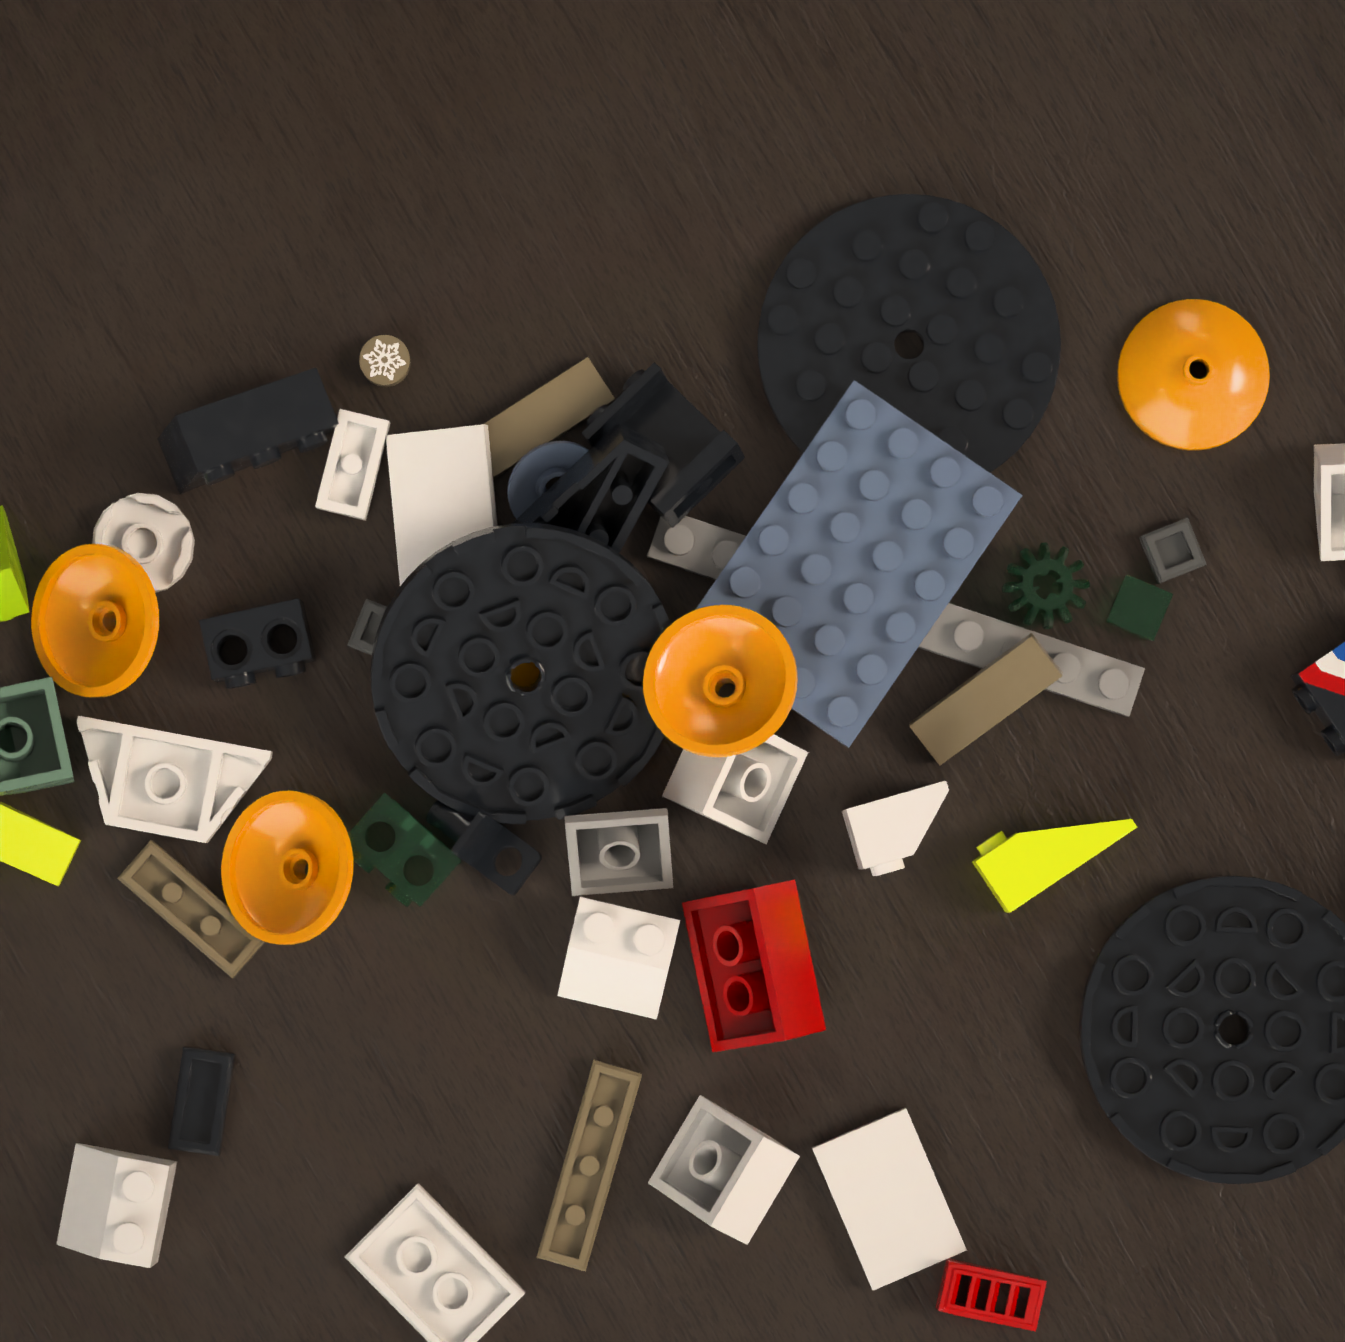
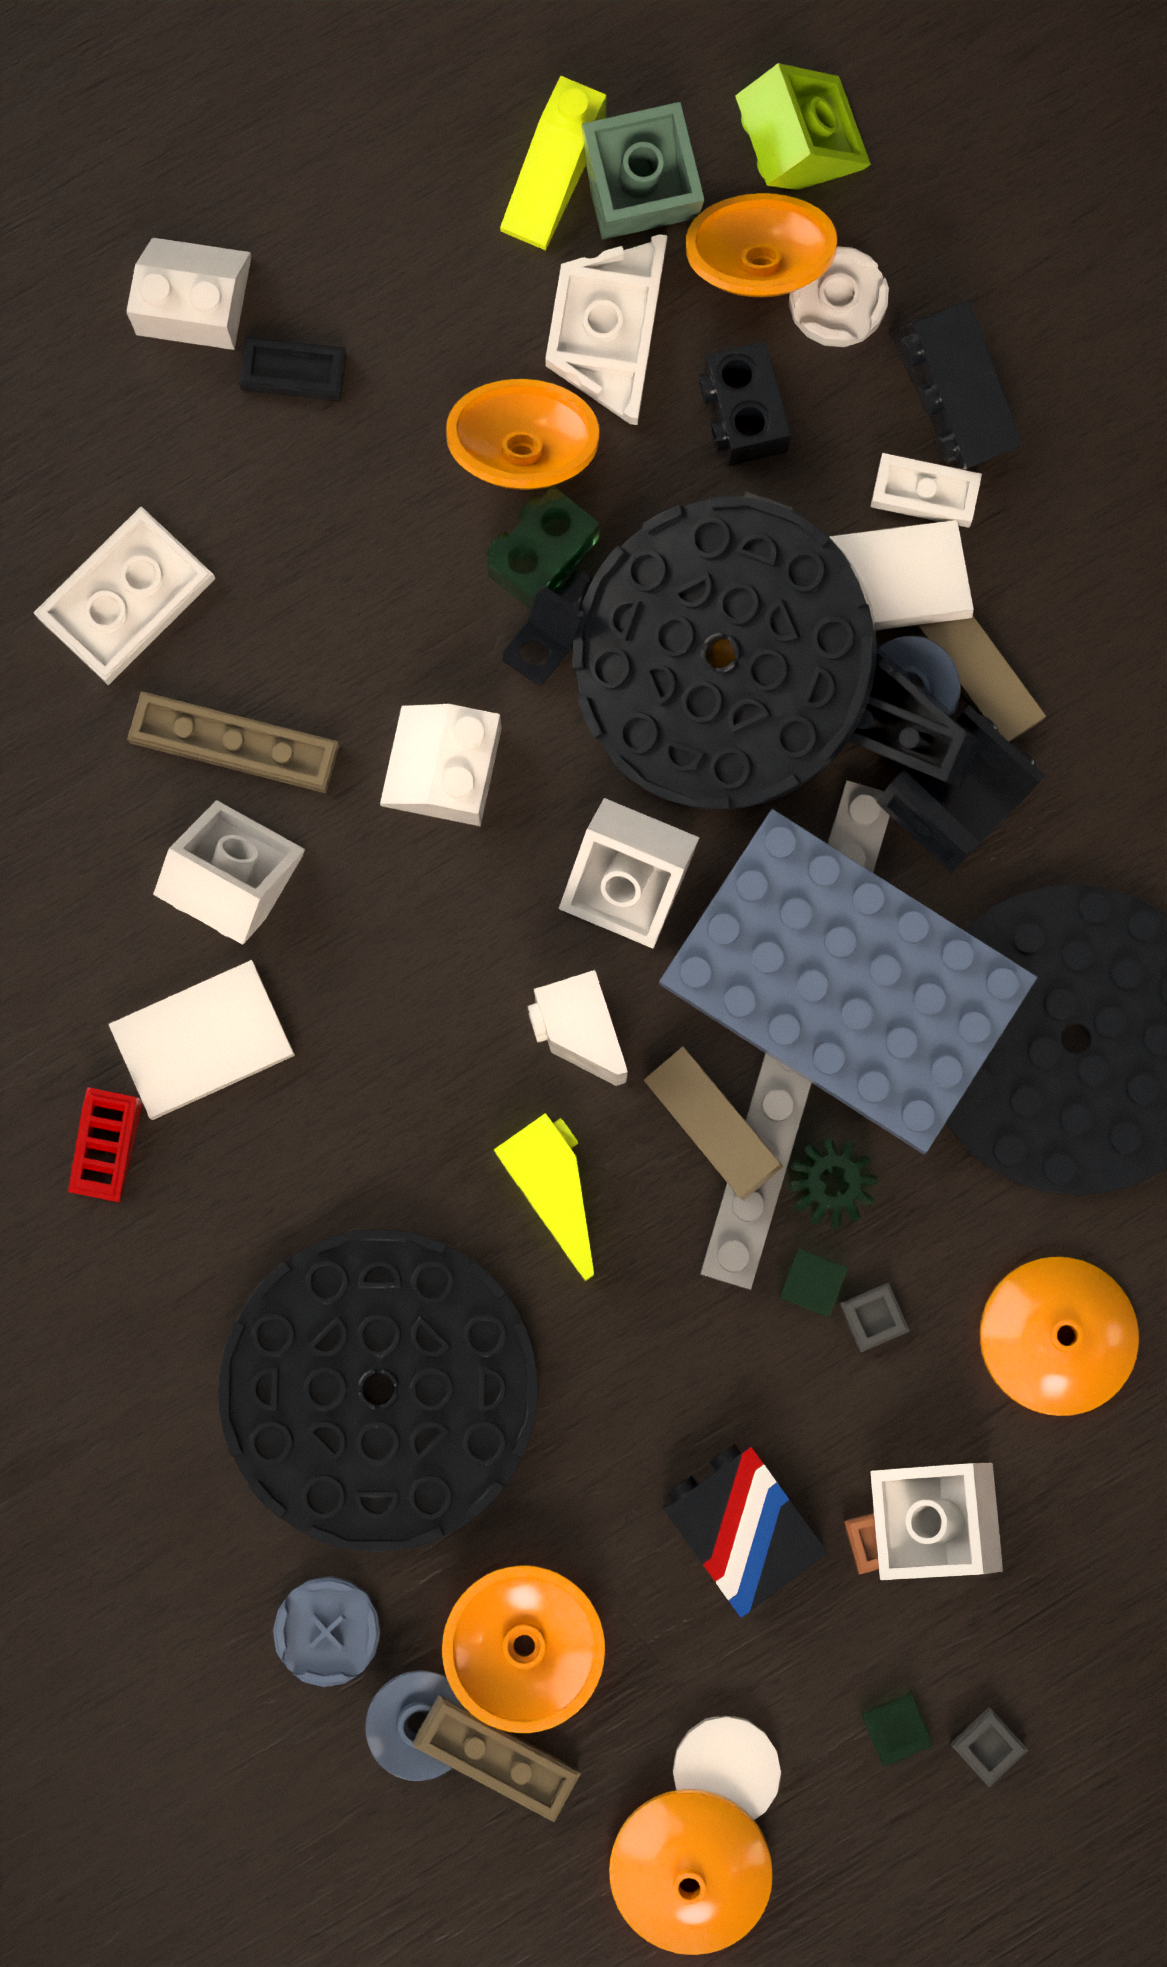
camera: 90 degrees right, 5 degrees down
dark tan tile [117,840,265,978] -> none
dark tan tile [359,335,411,387] -> none
light grey slope [565,808,673,896] -> none
light orange dish [643,605,798,757] -> none
red slope [682,879,826,1052] -> none

